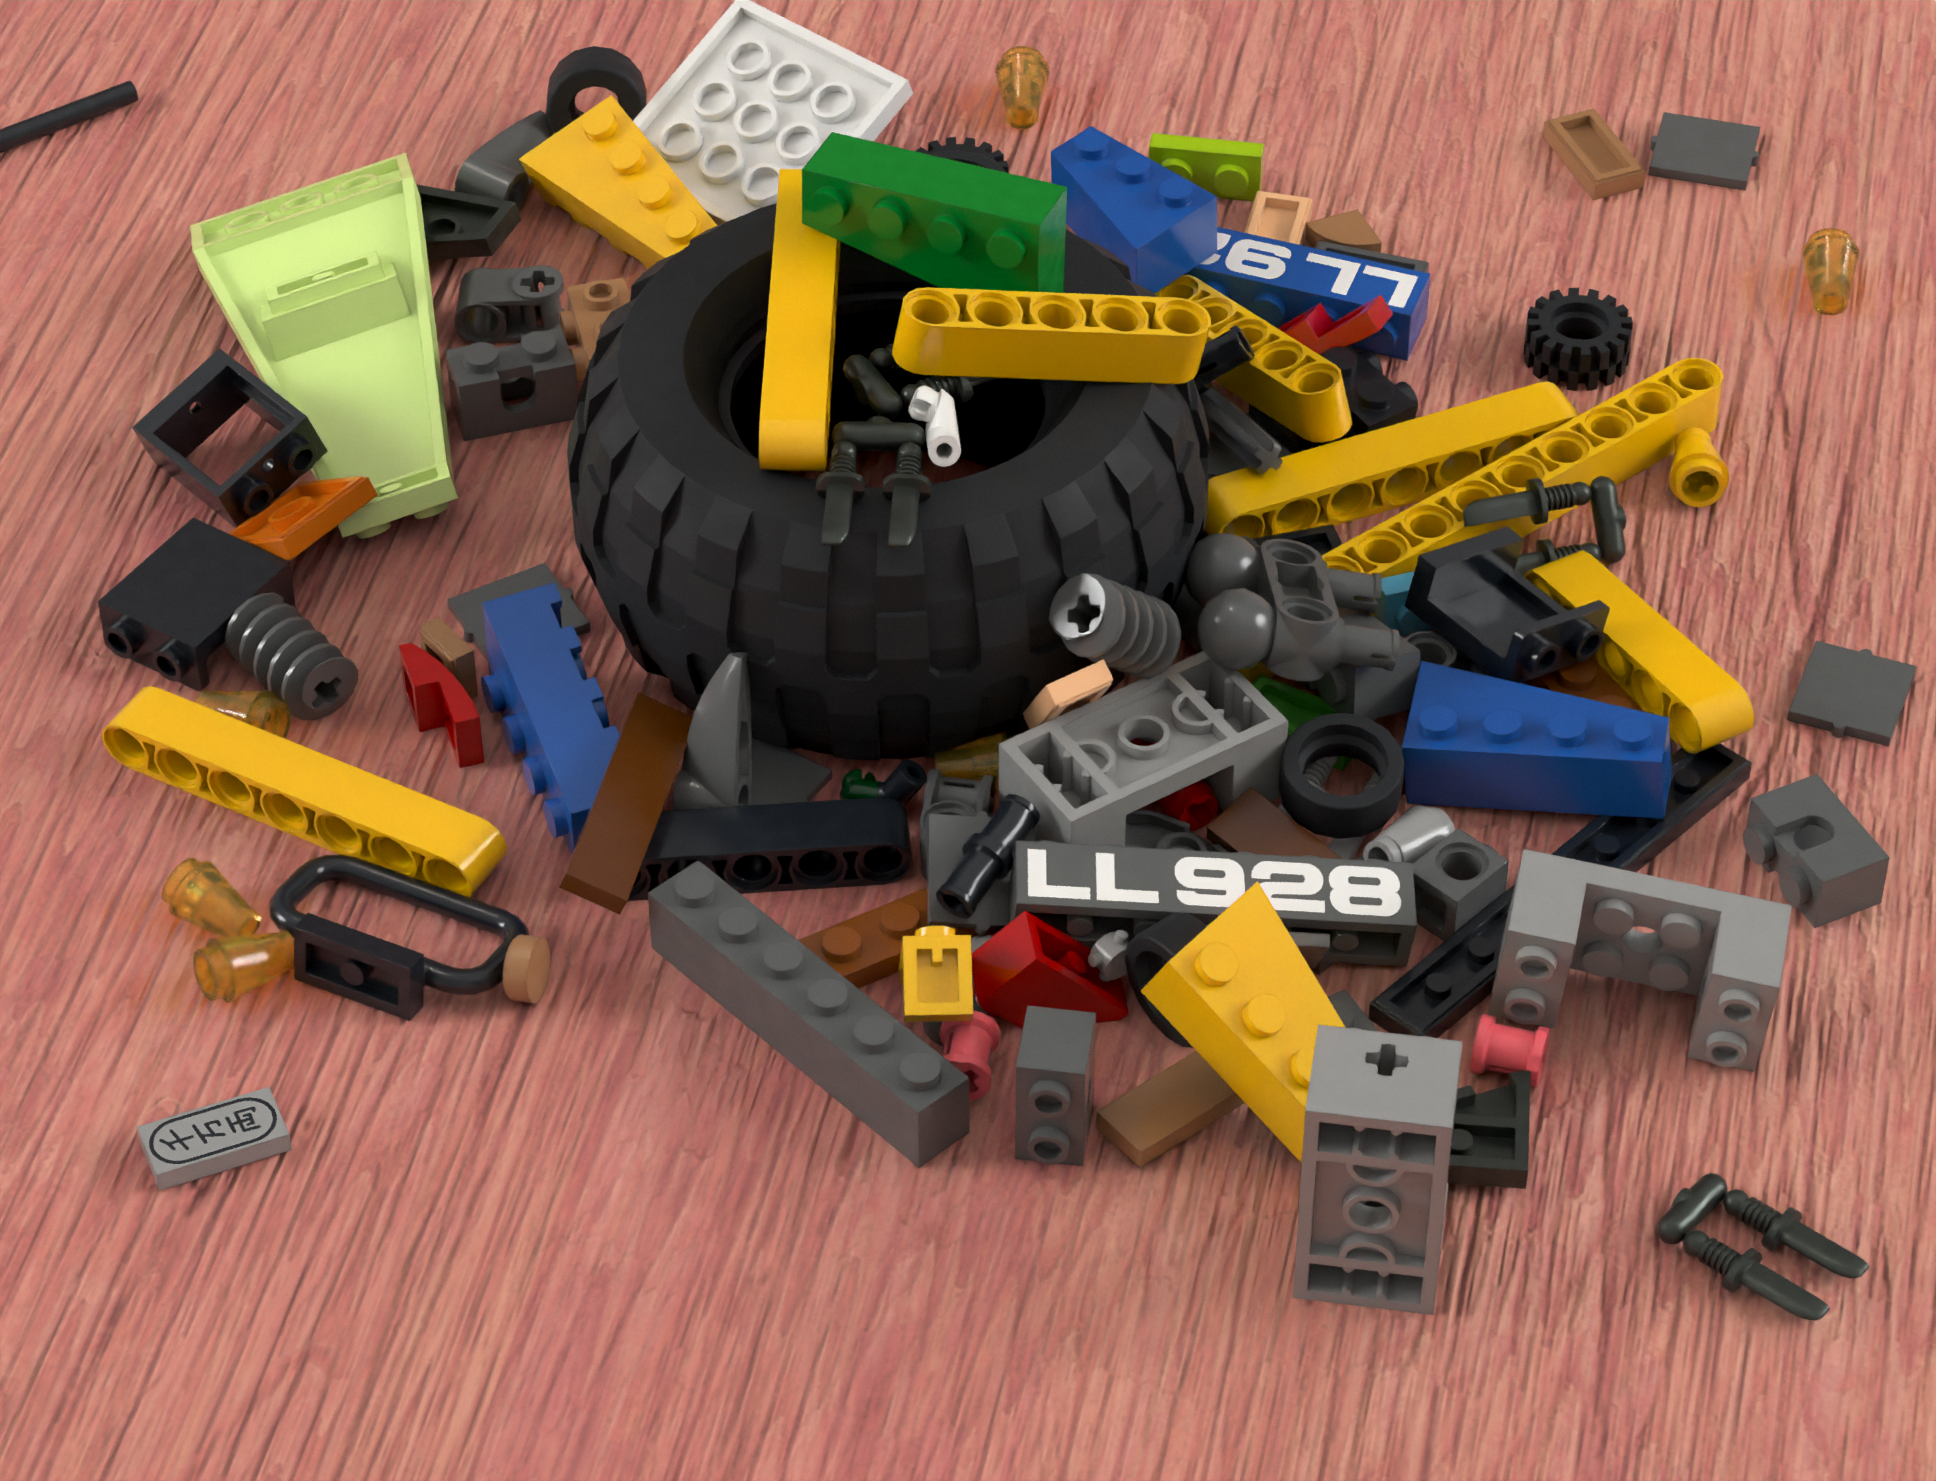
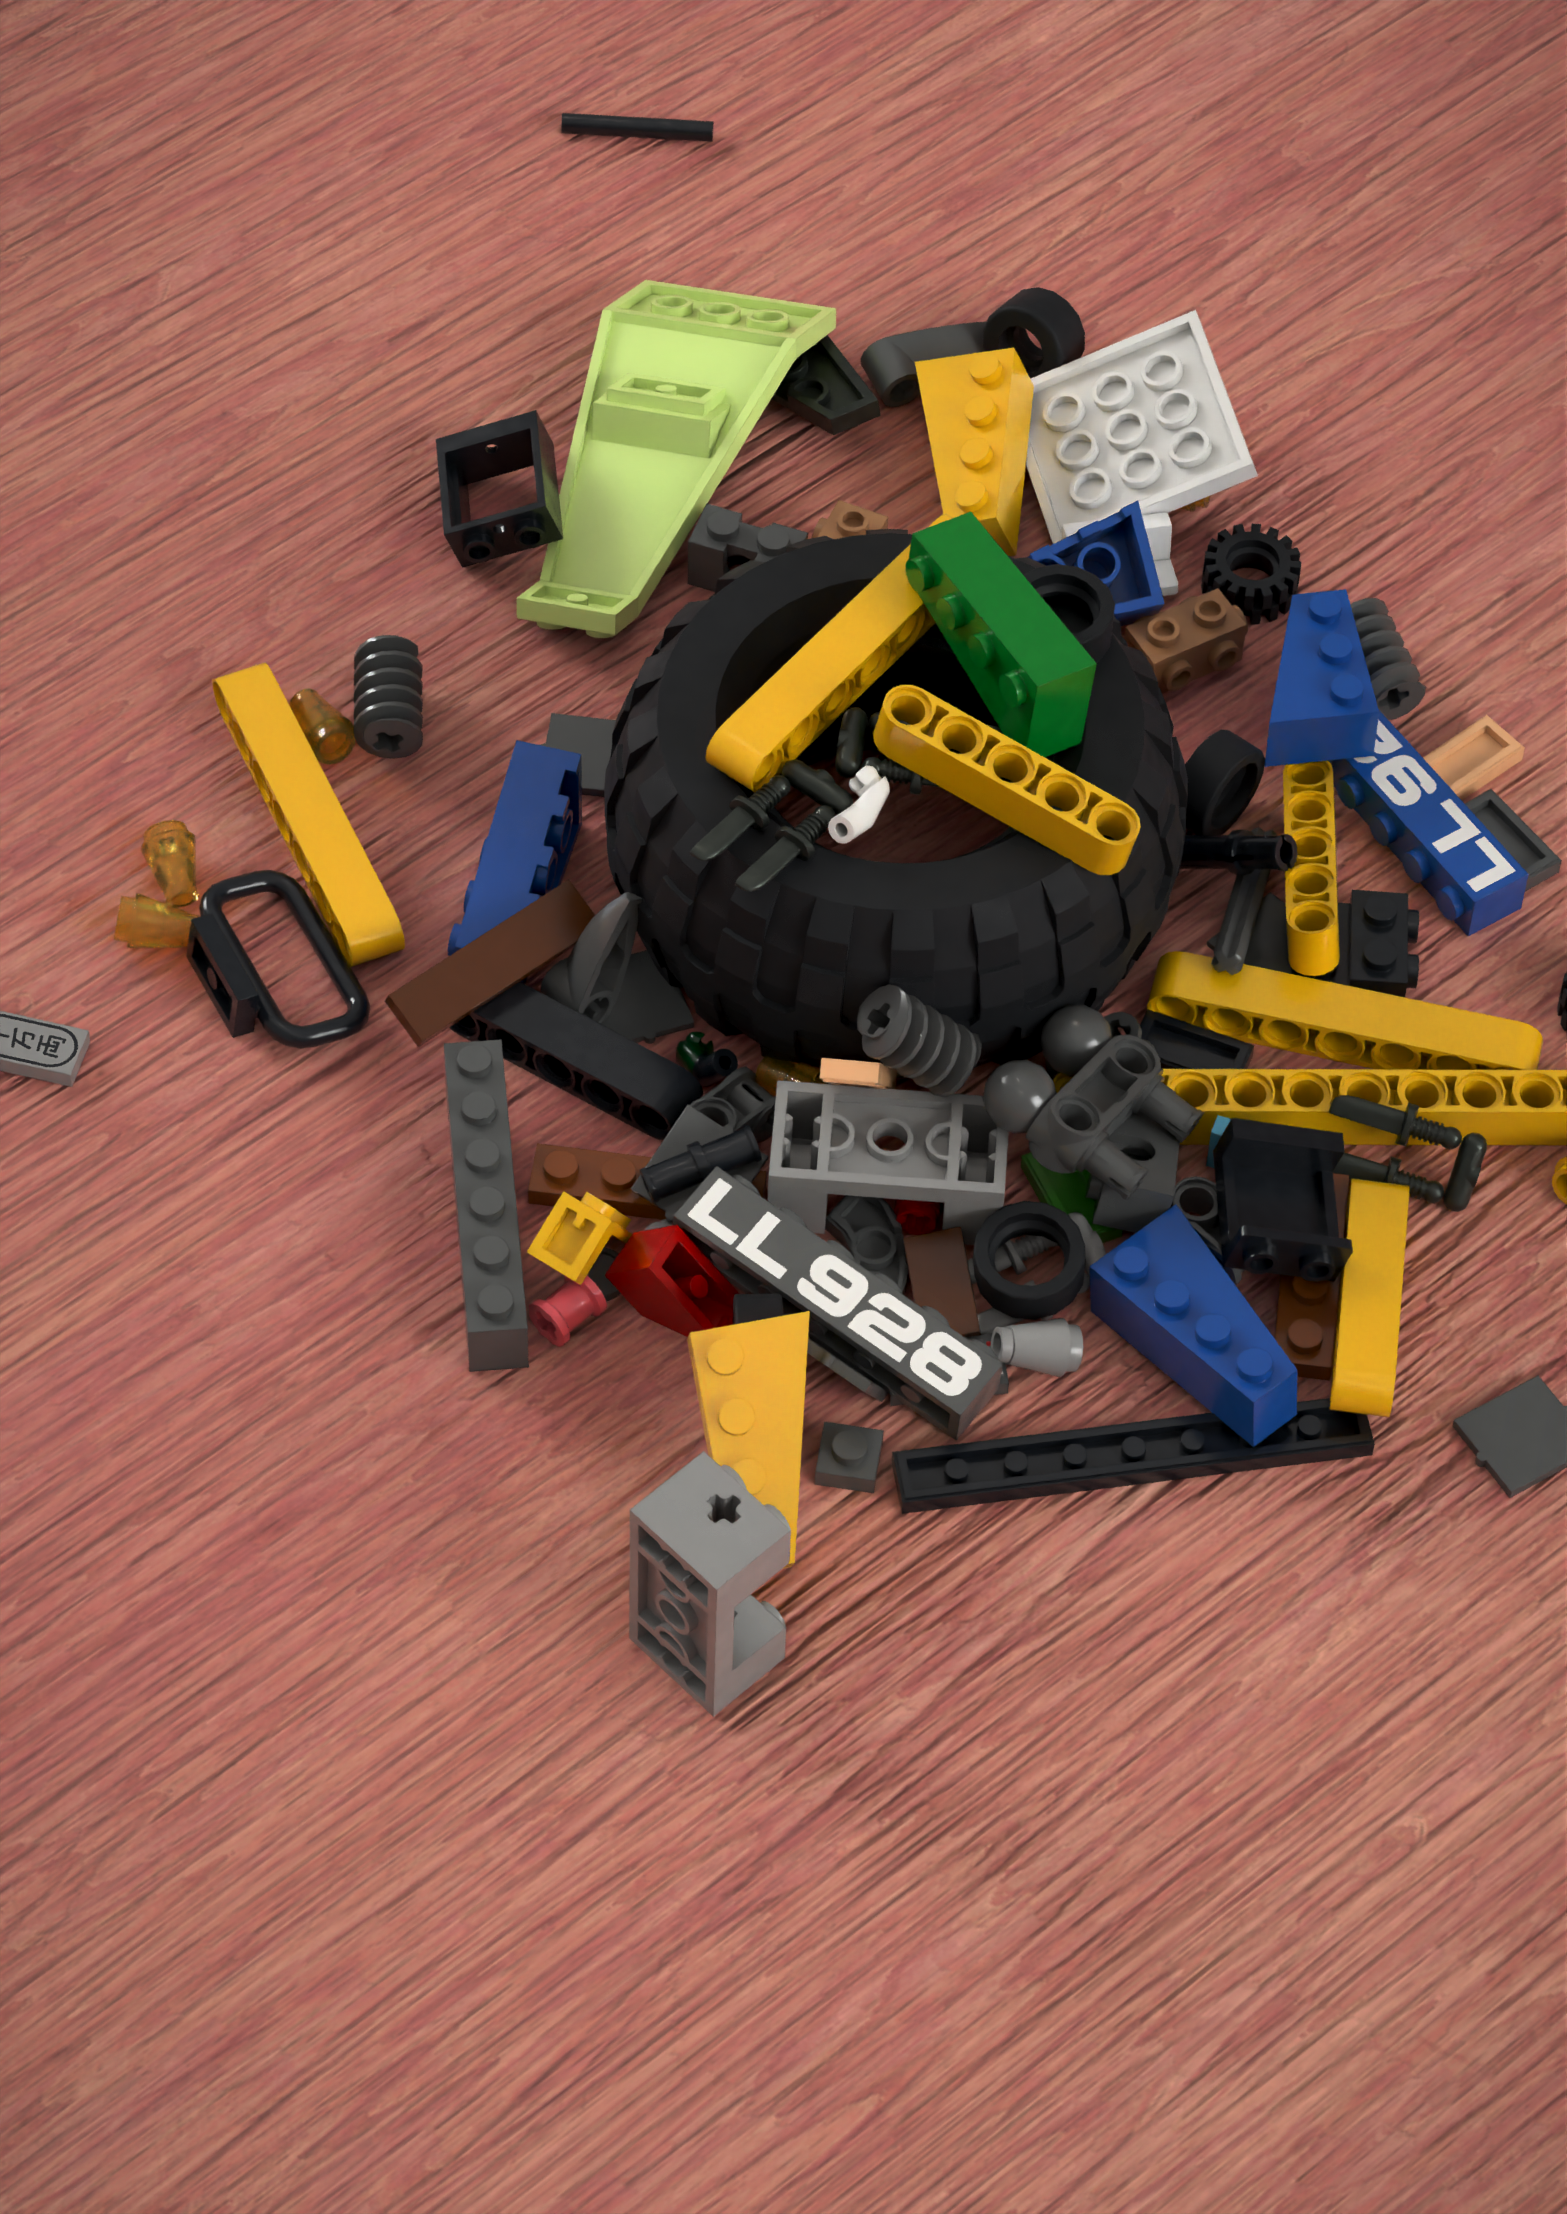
camera: 35 degrees right, 10 degrees up
black panel [98,518,296,692] -> none
orange tile [228,476,378,560] -> none
red slope [399,643,484,768] -> none
medium nougat tile [419,617,478,699] -> none
dark grey piece [454,265,565,343] -> none
medium nougat tile [503,934,551,1004] -> none
clear yellow cone [995,46,1050,129] -> none
dark grey brick [1015,1006,1096,1166] -> none
light grey piece [1088,930,1128,982] -> none
medium nougat tile [1096,1051,1245,1168] -> none
lime plate [1149,133,1264,202] -> none
red slope [1278,295,1393,354] -> none
medium nougat tile [1305,209,1382,253] -> none
dark grey brick [1412,828,1509,942] -> none
pearl dark grey wing [1447,1070,1531,1189] -> none
coral bush [1470,1014,1550,1087] -> none
light grey plate [1488,849,1792,1072] -> none
pearl dark grey piece [1656,1173,1870,1321] -> none
dark grey brick [1743,774,1890,928] -> none

